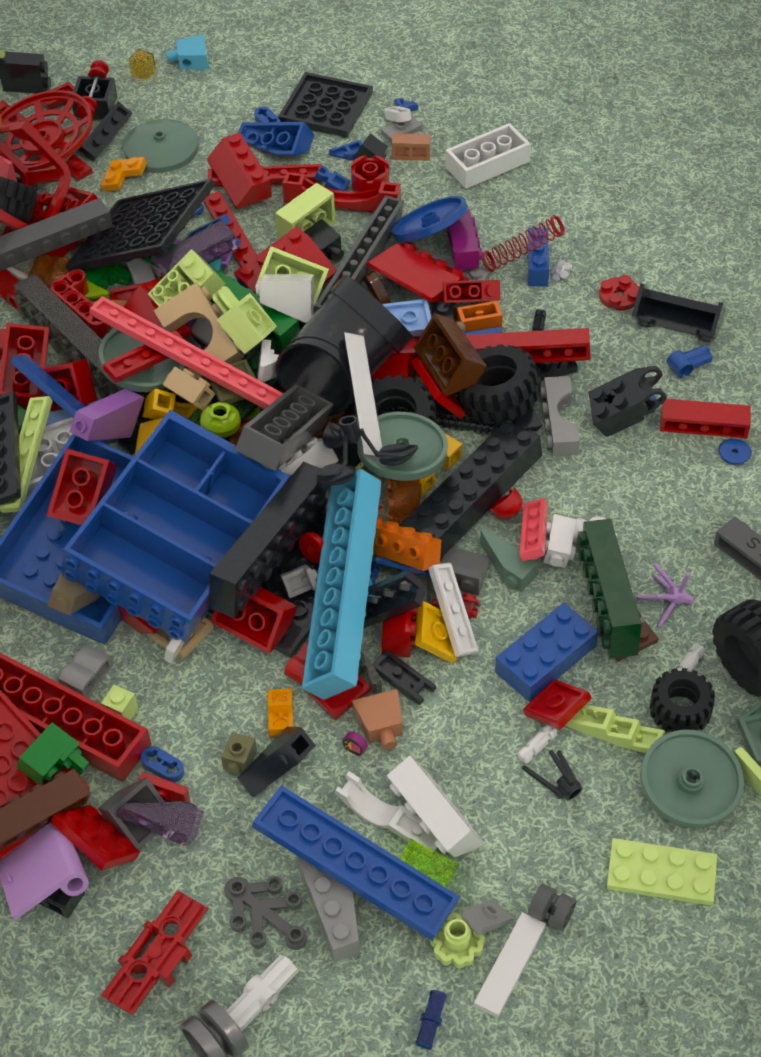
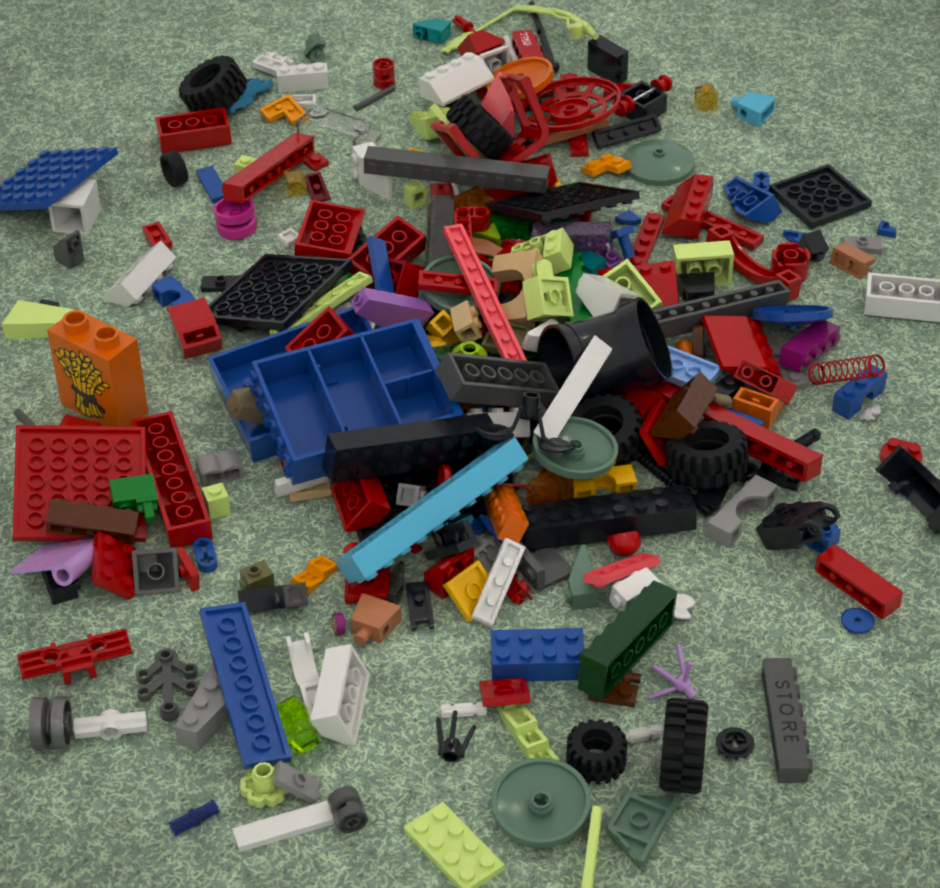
camera: 40 degrees right, 10 degrees down
clear purple slope [116,801,204,846] -> none
blue plate [314,165,351,191] -> none
white beam [384,106,411,122] -> none
blue piece [666,345,712,378] -> none

